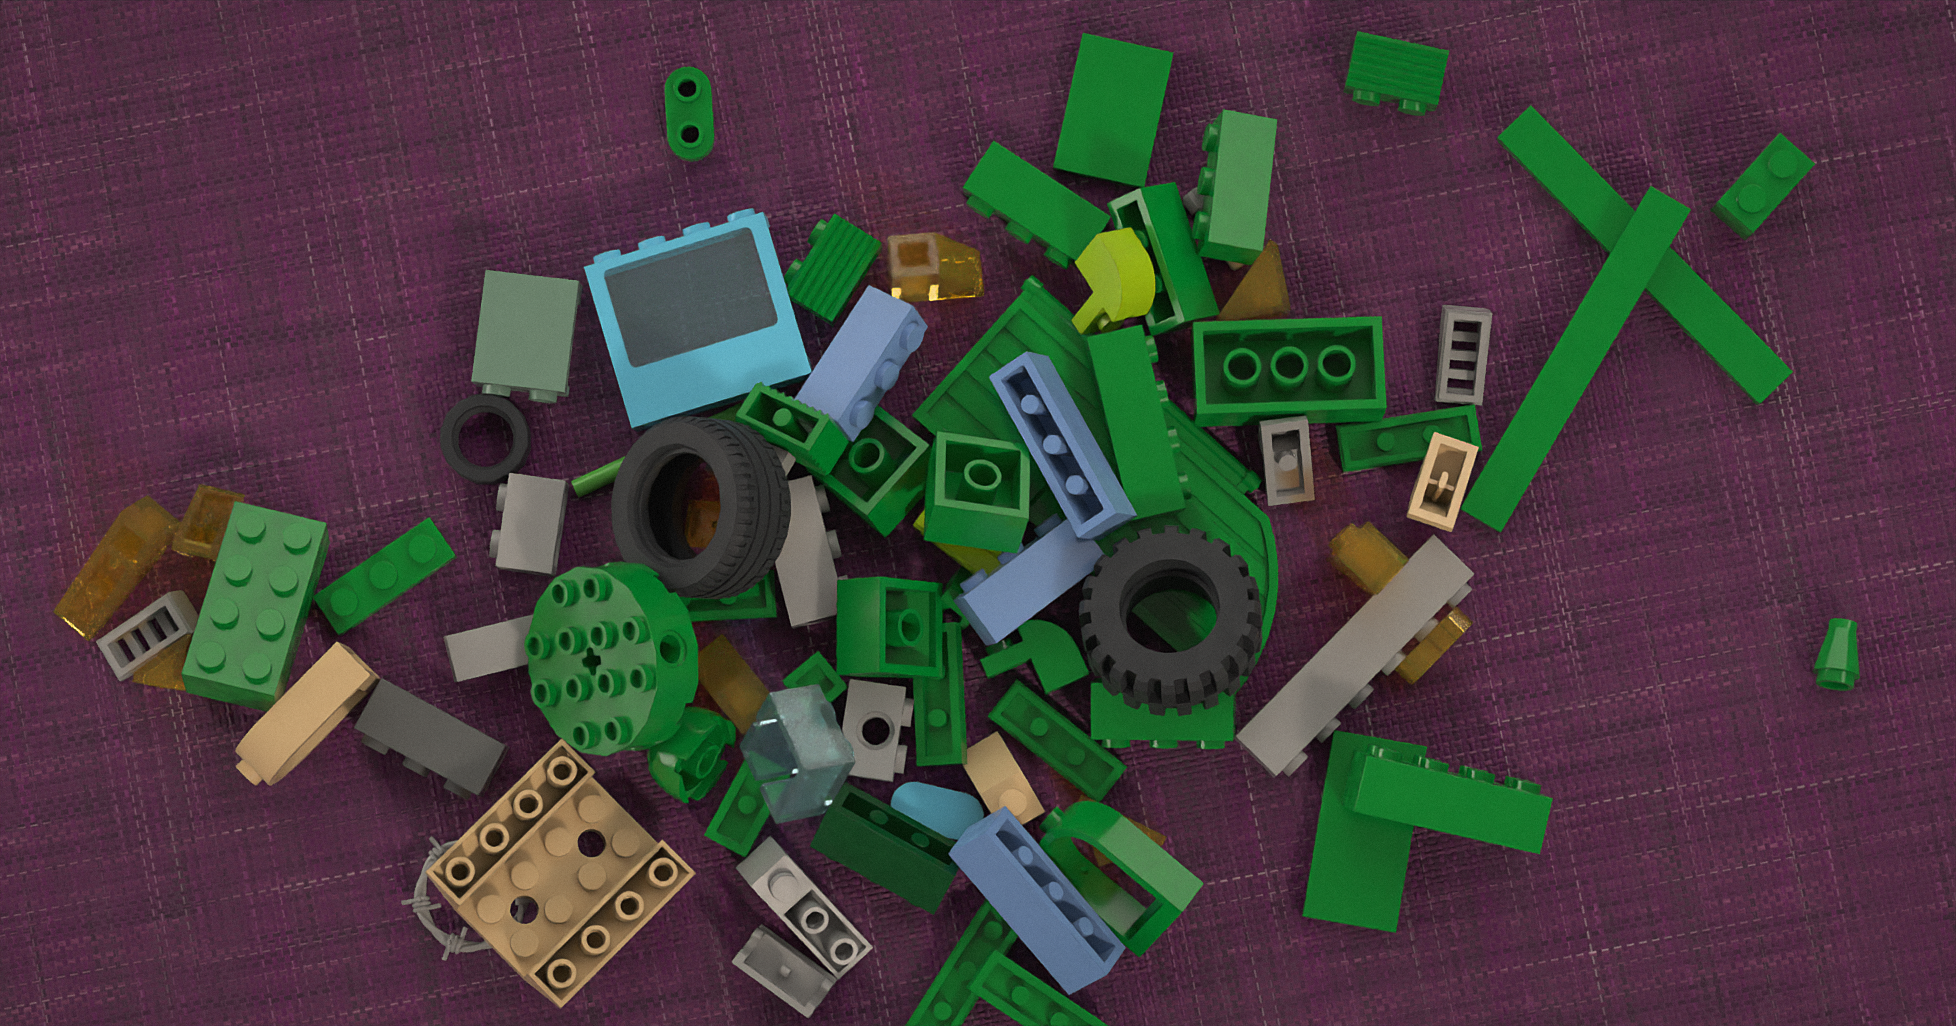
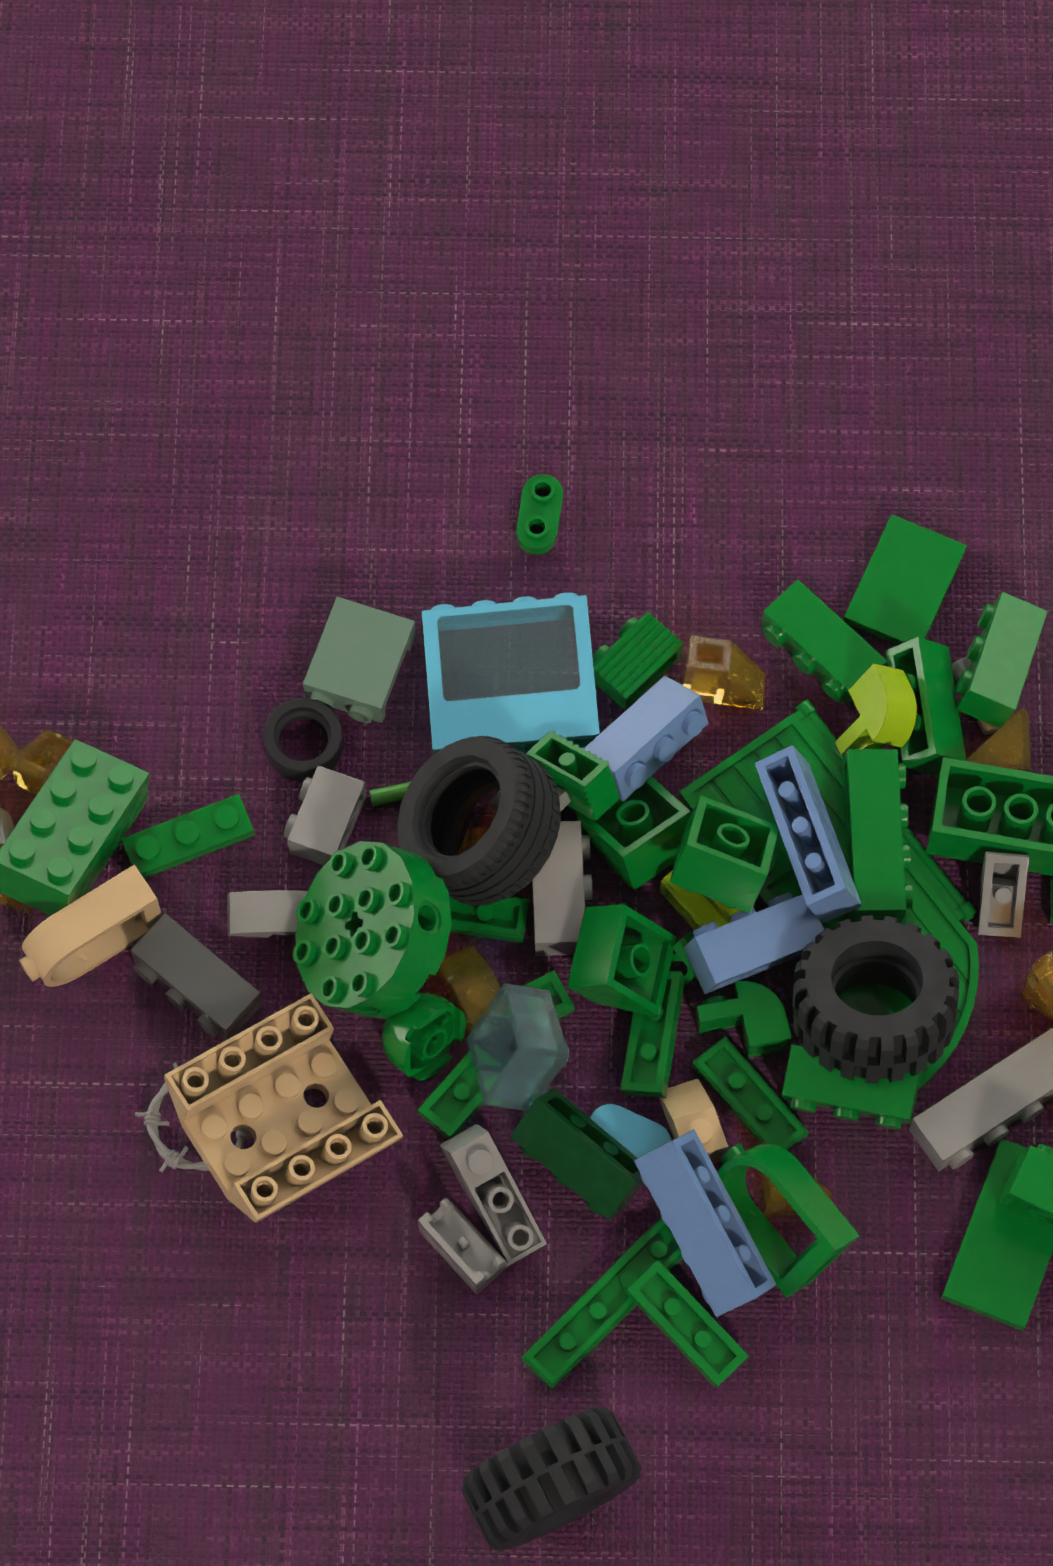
camera: 10 degrees right, 15 degrees down
light grey brick [836,679,914,782] -> none

